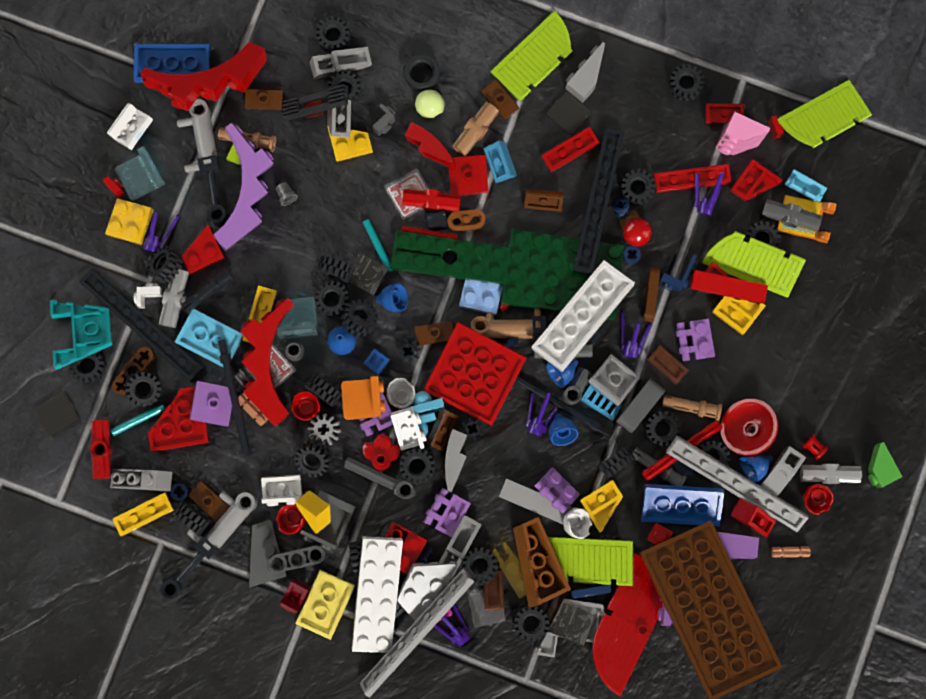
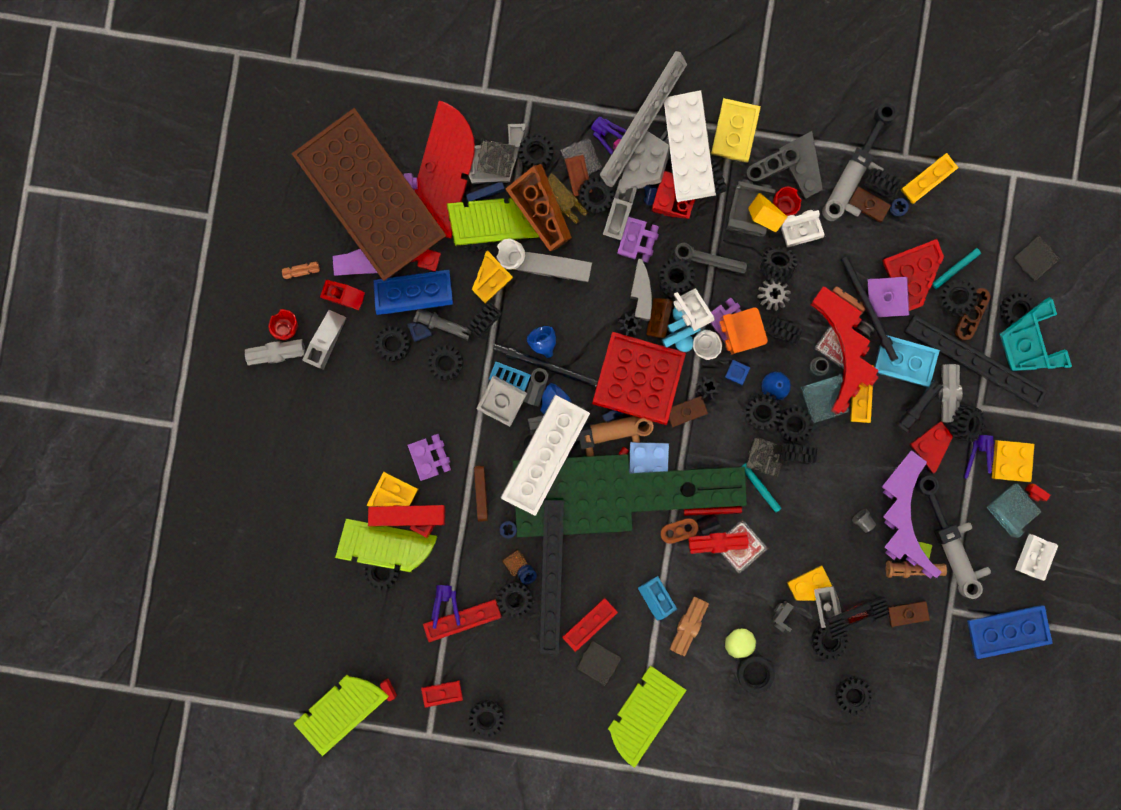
camera: 165 degrees right, 5 degrees up
red piece [90,420,112,479] -> none
light grey slope [110,469,172,491] -> none
white bracket [134,283,164,309] -> none
red arch [140,42,267,111] -> none
dark red bracket [279,578,310,614] -> none
red hair [291,391,321,421] -> none
light grey slope [310,47,372,79] -> none
red plate [363,433,401,471] -> none
blue helmet [376,283,408,312] -> none
red slope [405,122,456,169] -> none
red plate [449,155,489,195] -> none
reddish brown plate [481,80,519,121] -> none
reddish brown plate [524,189,564,212] -> none
dark purple plant [525,392,559,436] -> none
medium lavender plate [535,467,580,513] -> none
light grey slope [566,42,605,103] -> none
dark grey beam [616,378,666,433] -> none
dark purple plant [620,312,652,359] -> none
red hair [623,218,652,247] -> none
red axle [642,420,722,481] -> none
copper tile [647,345,689,385] -> none
dark blue bracket [659,254,698,292] -> none
medium nougat pin [662,395,722,421] -> none
light grey tile [666,436,809,532] -> none
bright pink slope [716,112,770,155] -> none
red dish [720,399,778,456] -> none
red wing [730,160,783,202] -> none
blue helmet [740,453,773,483] -> none
dark grey piece [762,199,823,232] -> none
flag [778,195,837,243] -> none
medium azure hinge [785,169,827,202] -> none
red bush [802,434,829,460] -> none
bright green slope [868,442,902,488] -> none

